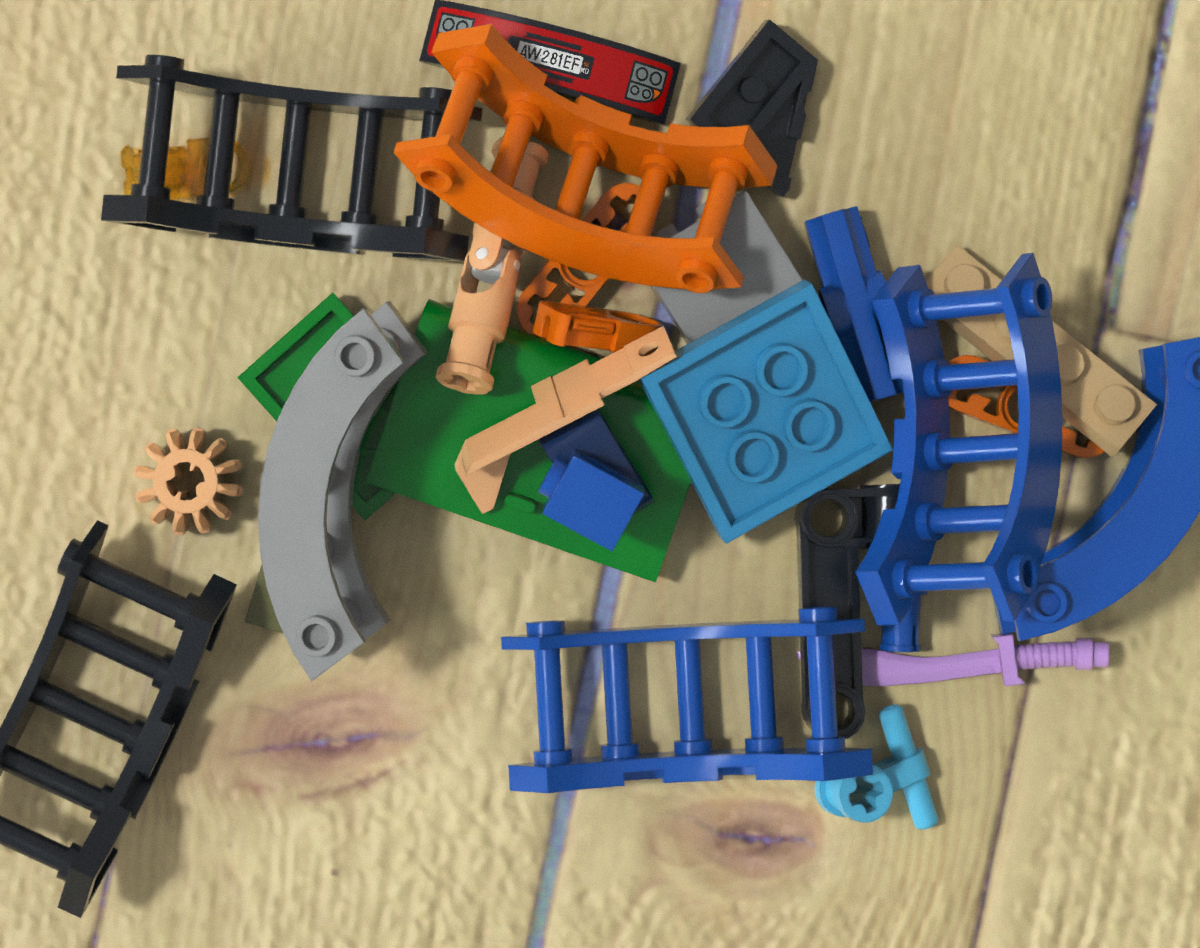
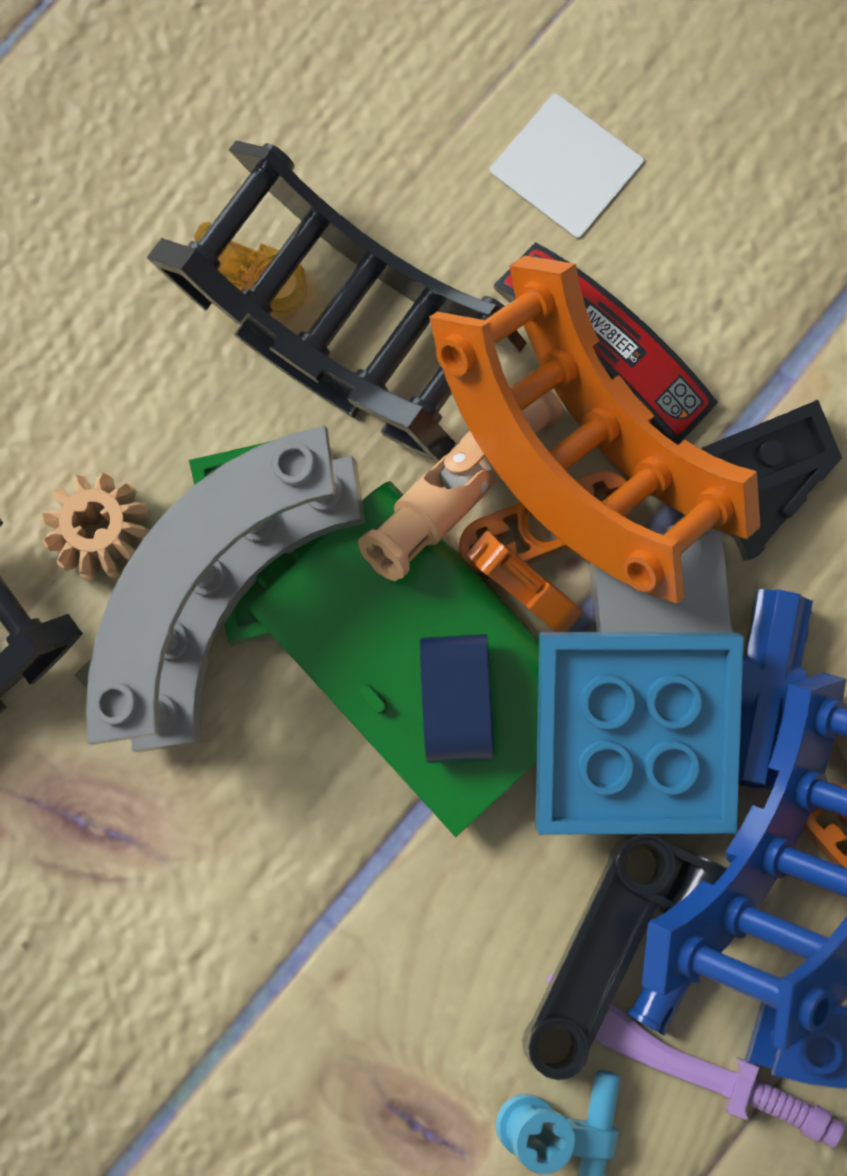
camera: 30 degrees right, 10 degrees down
light nougat piece [454,326,677,514] -> none
blue fence [501,607,873,793] -> none
blue brick [538,449,644,552] -> none

